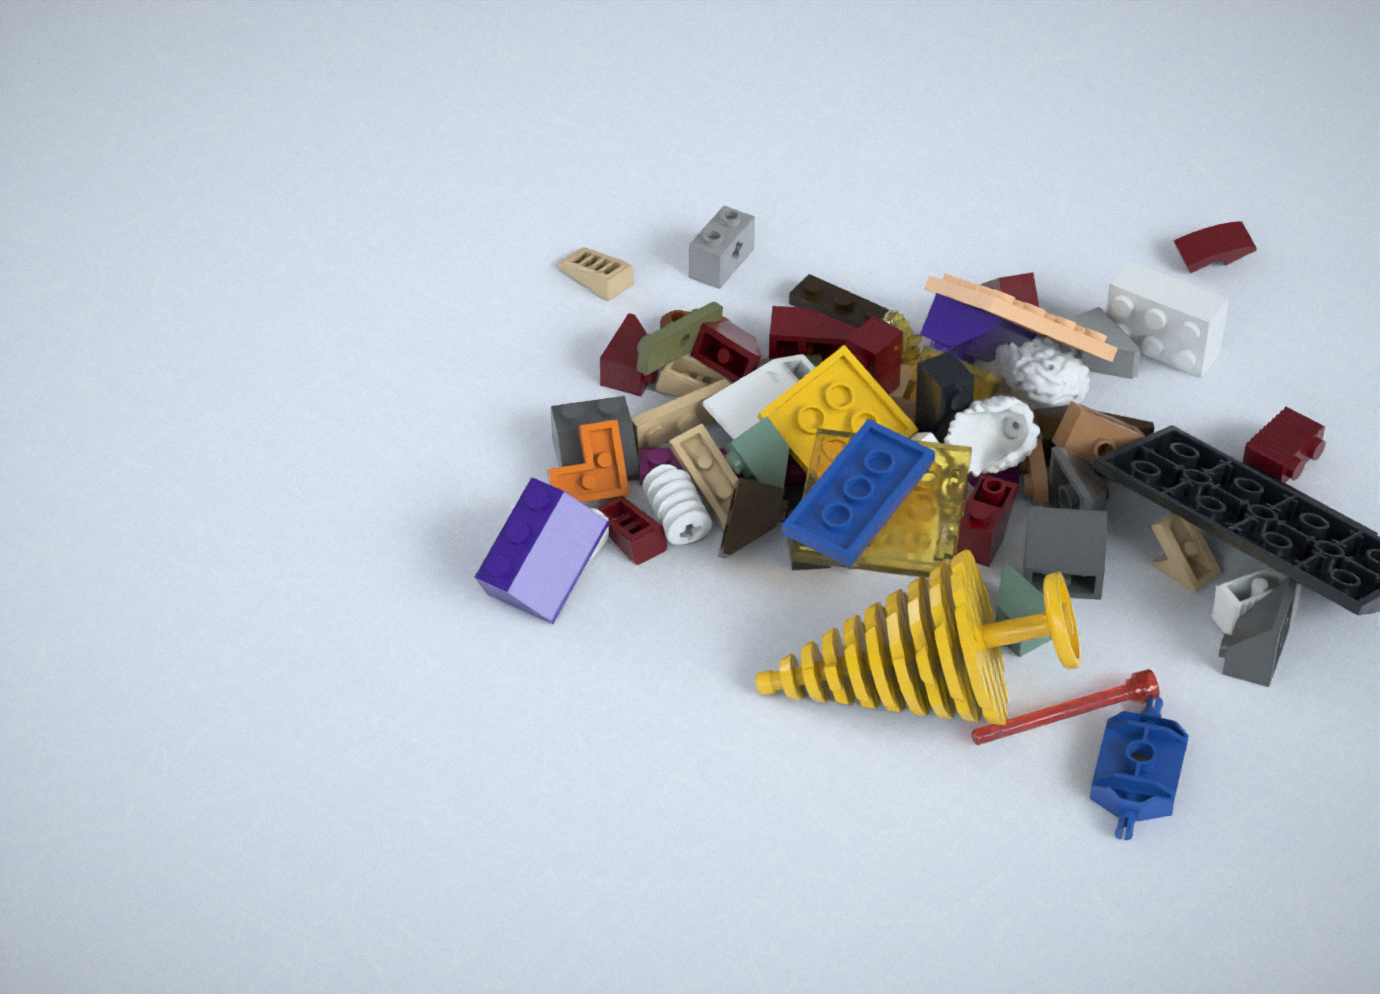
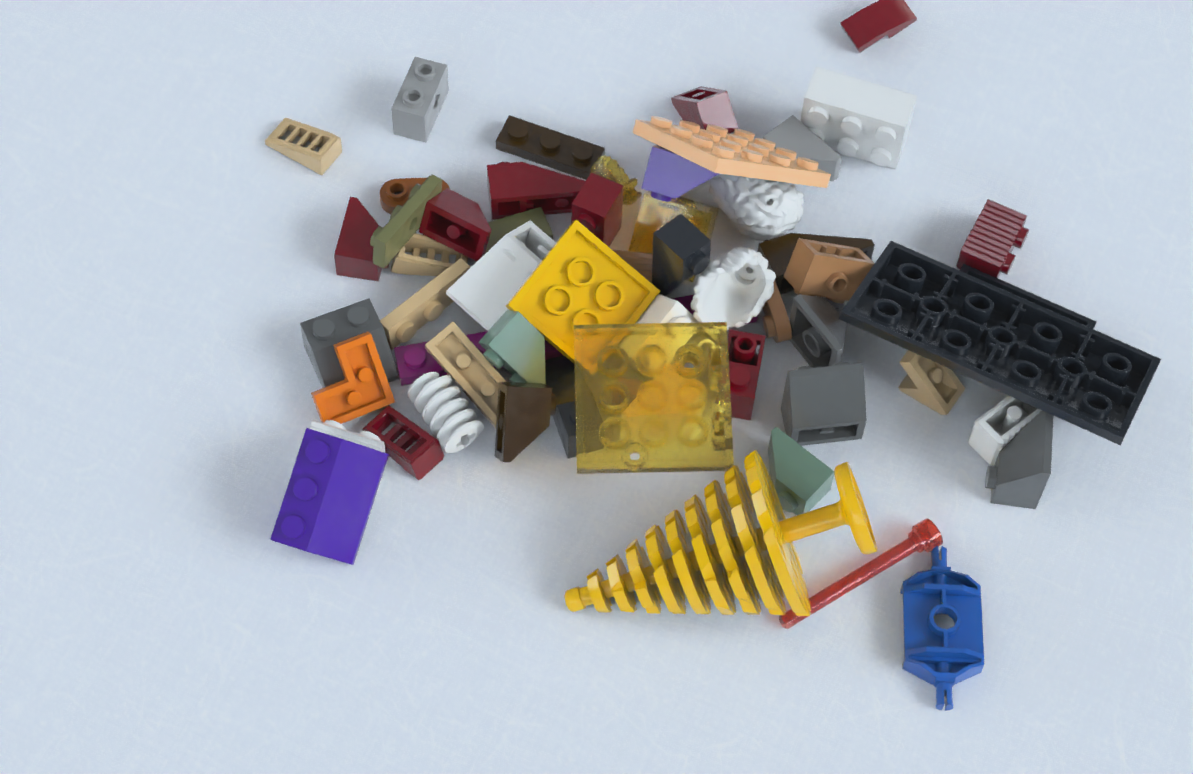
camera: 15 degrees left, 15 degrees up
blue plate [782,419,935,568] -> none

